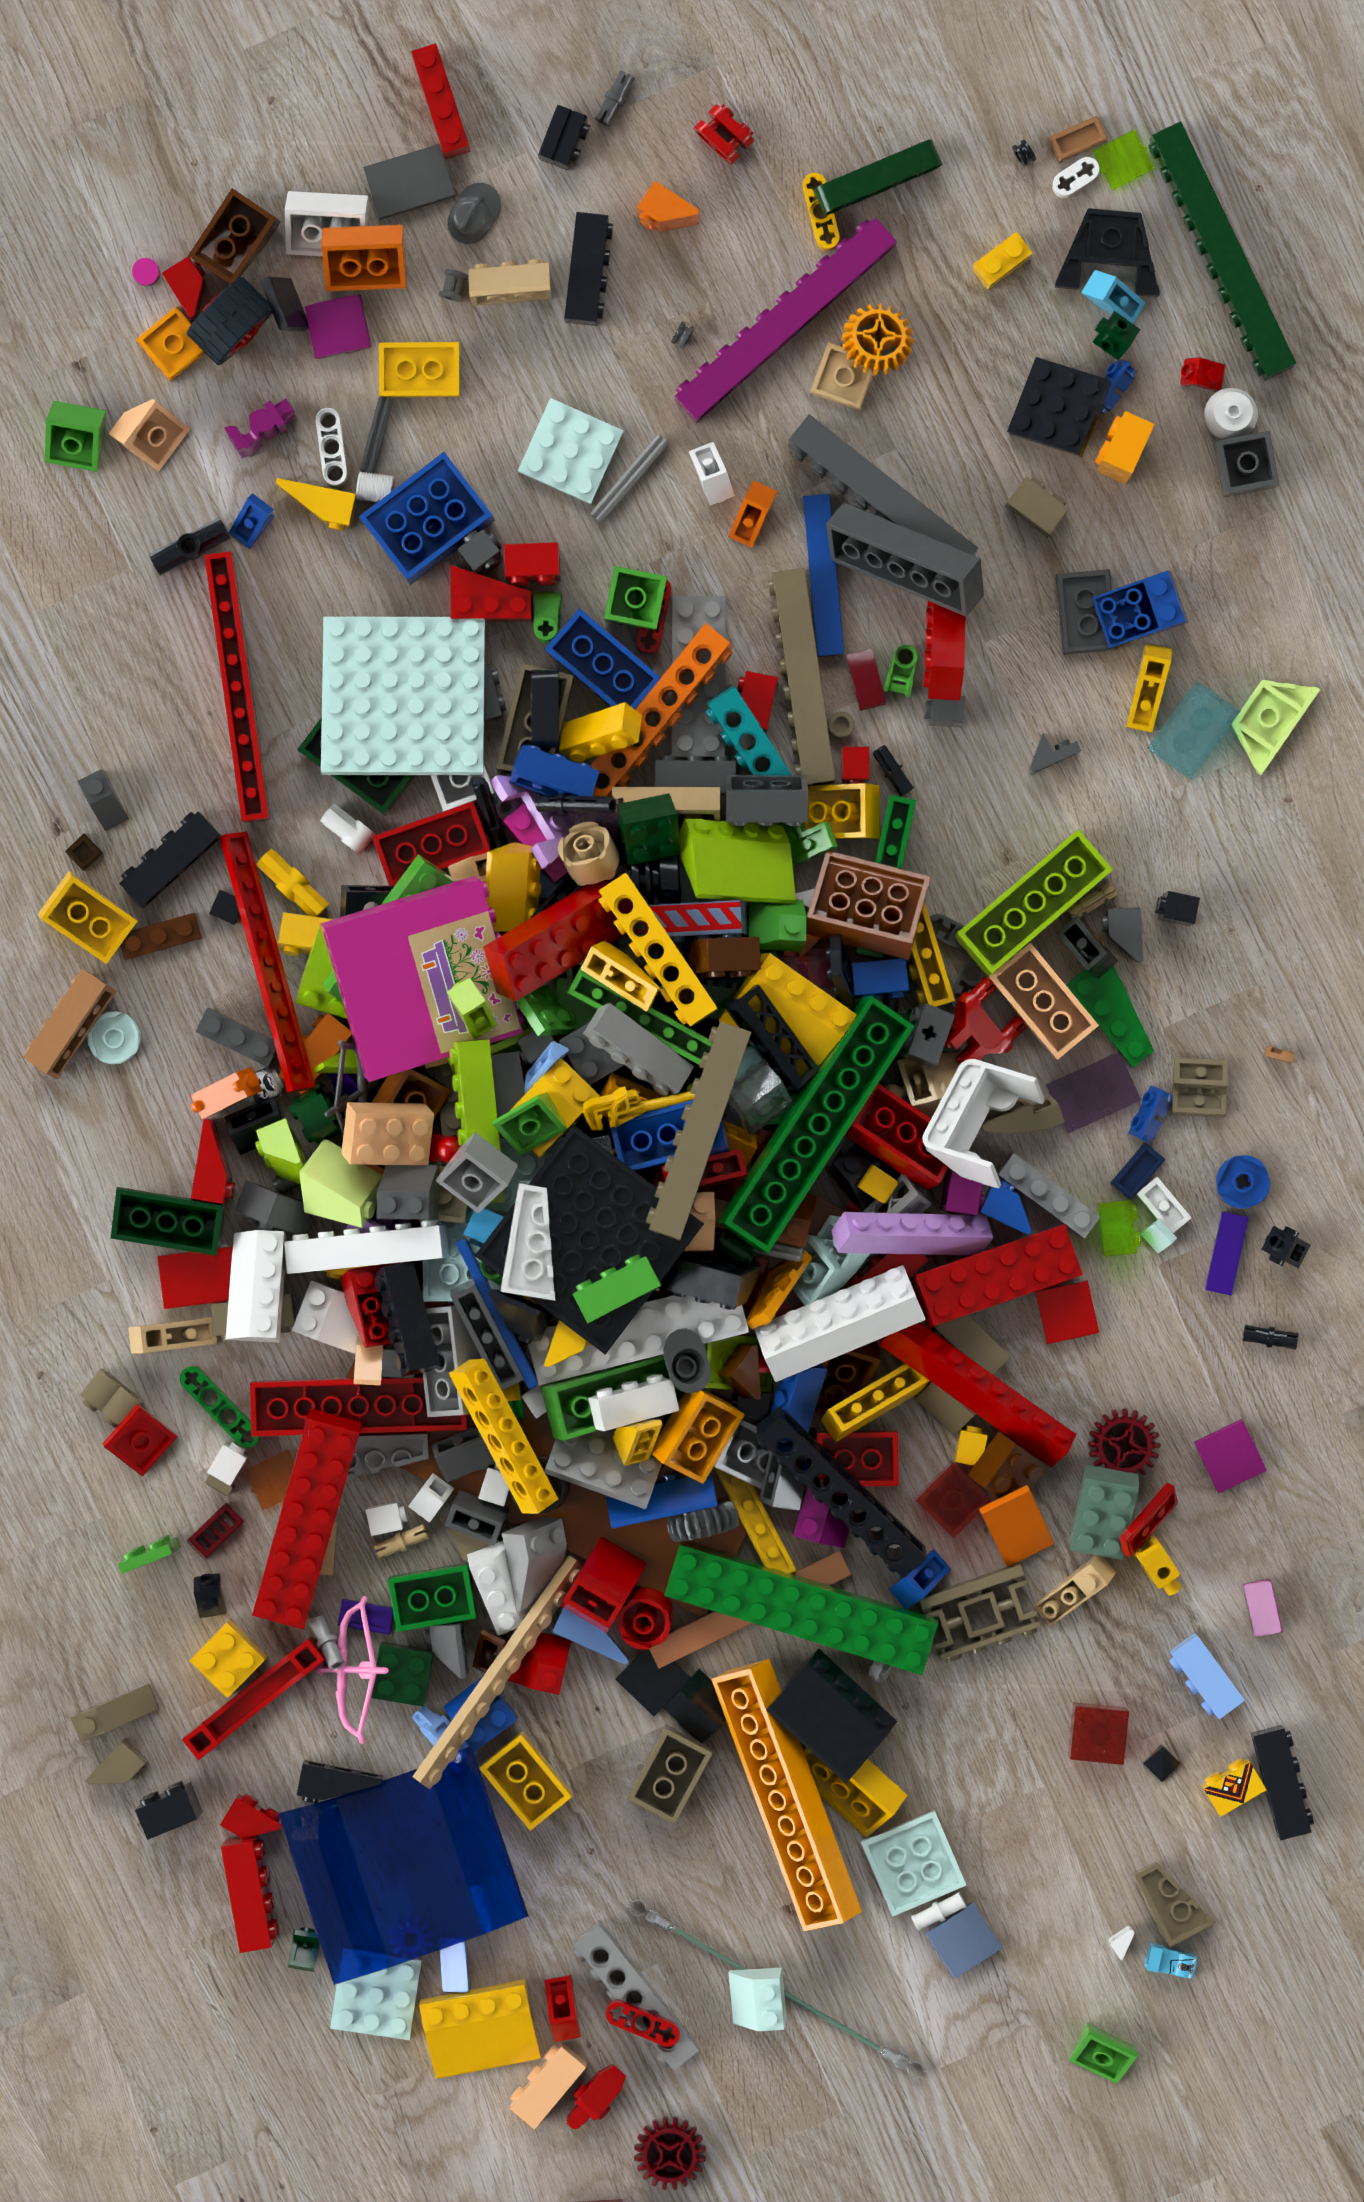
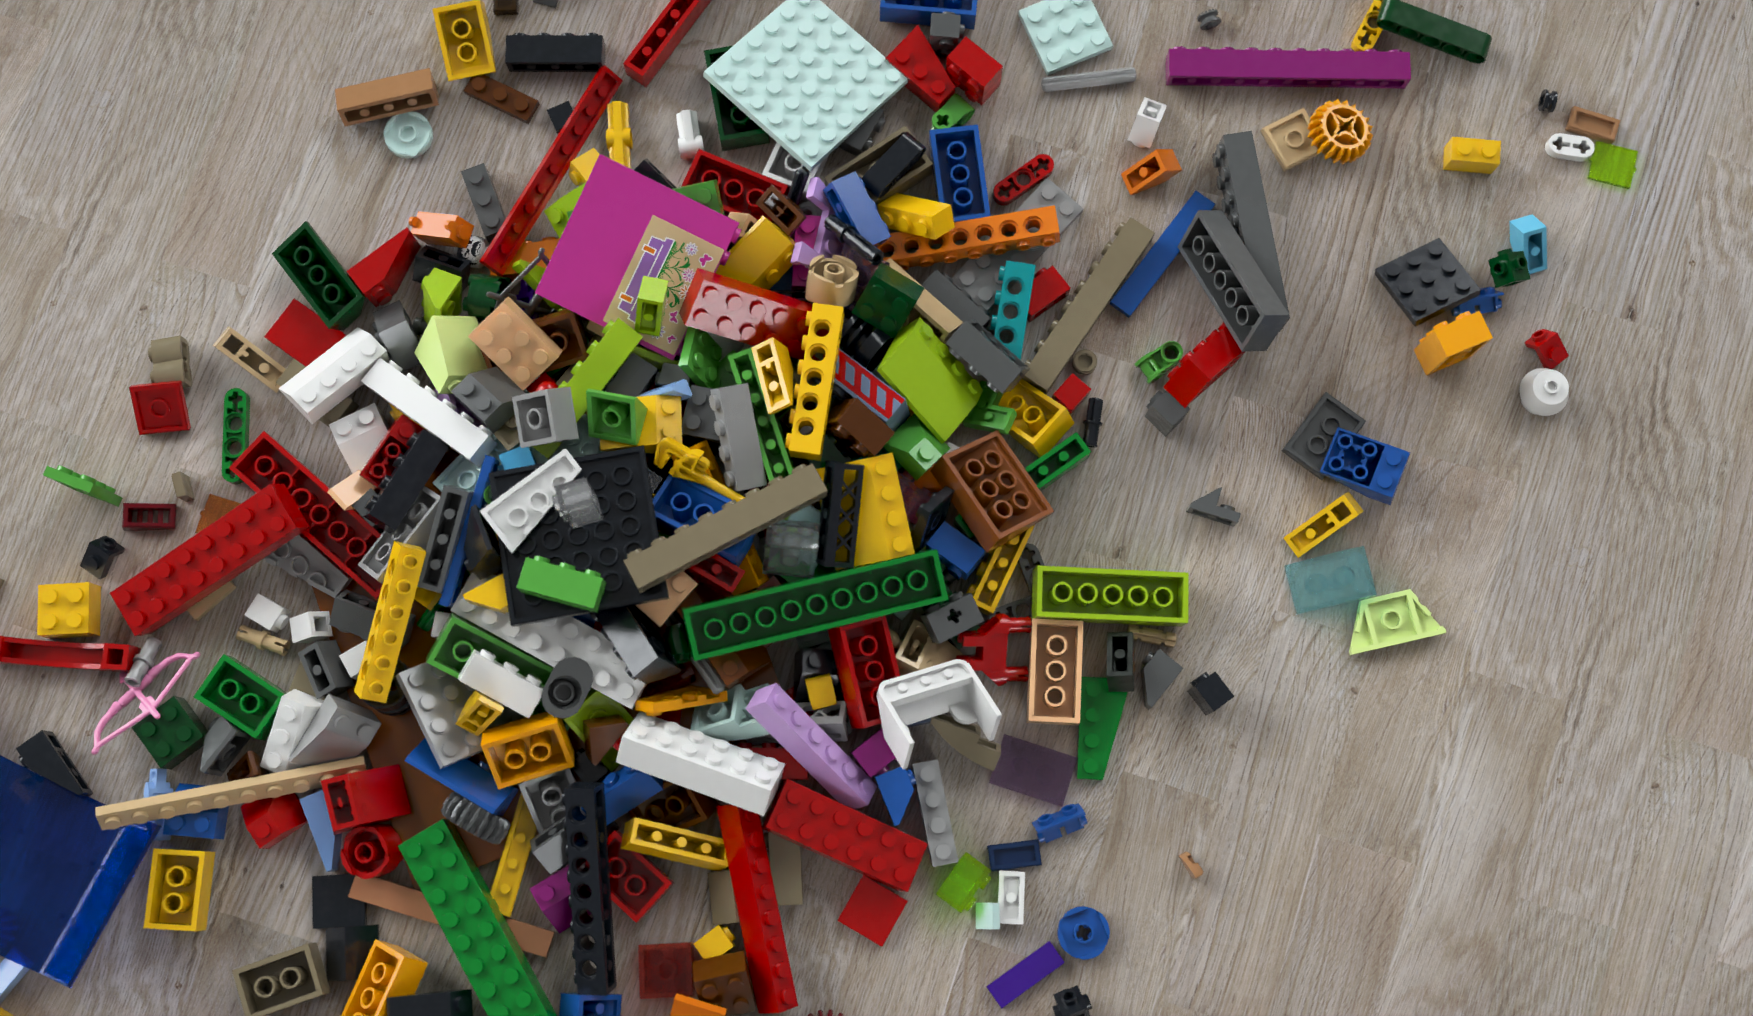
camera: 45 degrees right, 10 degrees down
white brick [207,1442,249,1486] -> none
dark purple tile [337,1598,394,1635] -> none
bright green slope [604,566,667,630] -> none
dark red slope [846,649,886,711] -> none
dark tan brick [1005,477,1069,538] -> none
black wing [1055,208,1160,297] -> none
dark green brick [1148,121,1296,381] -> none
dark tan slope [1171,1058,1228,1118] -> none
dark grey brick [1213,431,1280,498] -> none
none -> clear brick [552,477,603,528]
none -> reddish brown slope [756,185,806,236]

